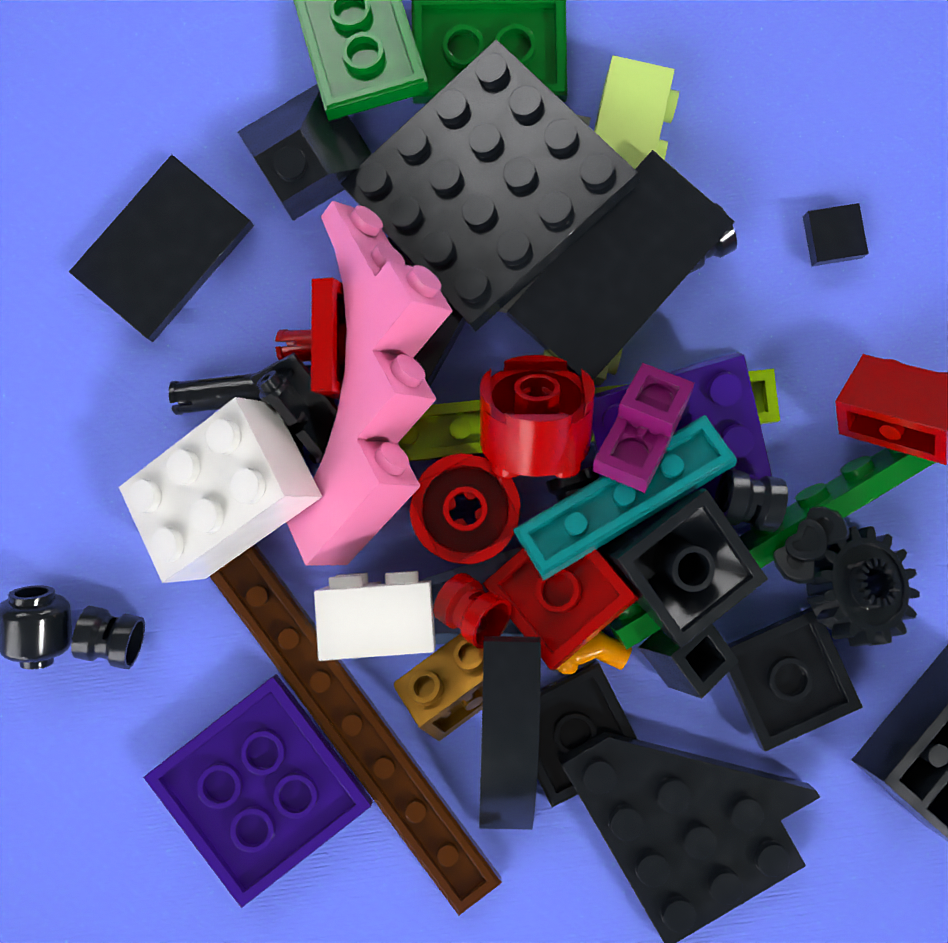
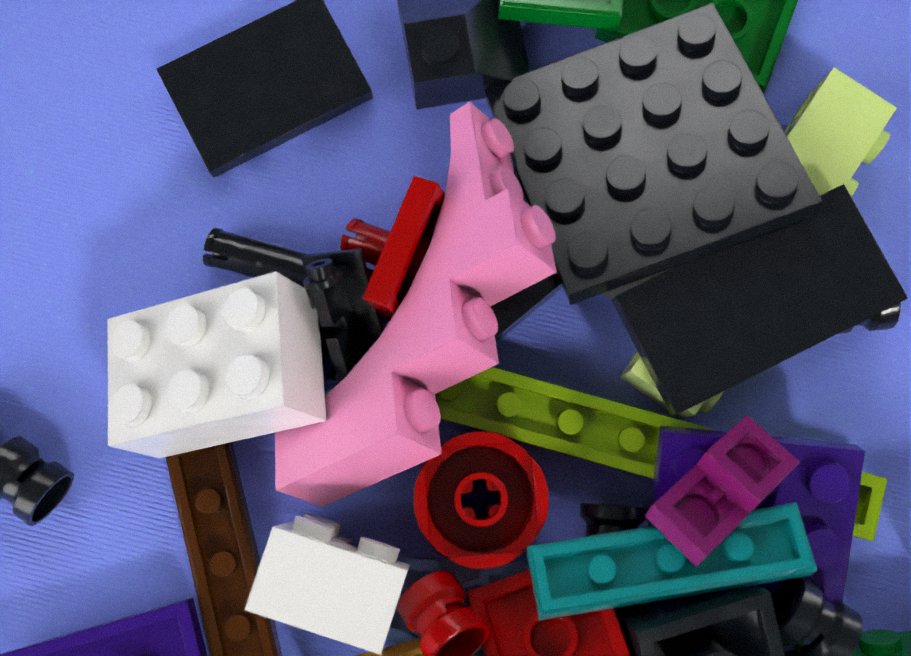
camera: 20 degrees right, 5 degrees down
red brick [480,355,595,478] -> none

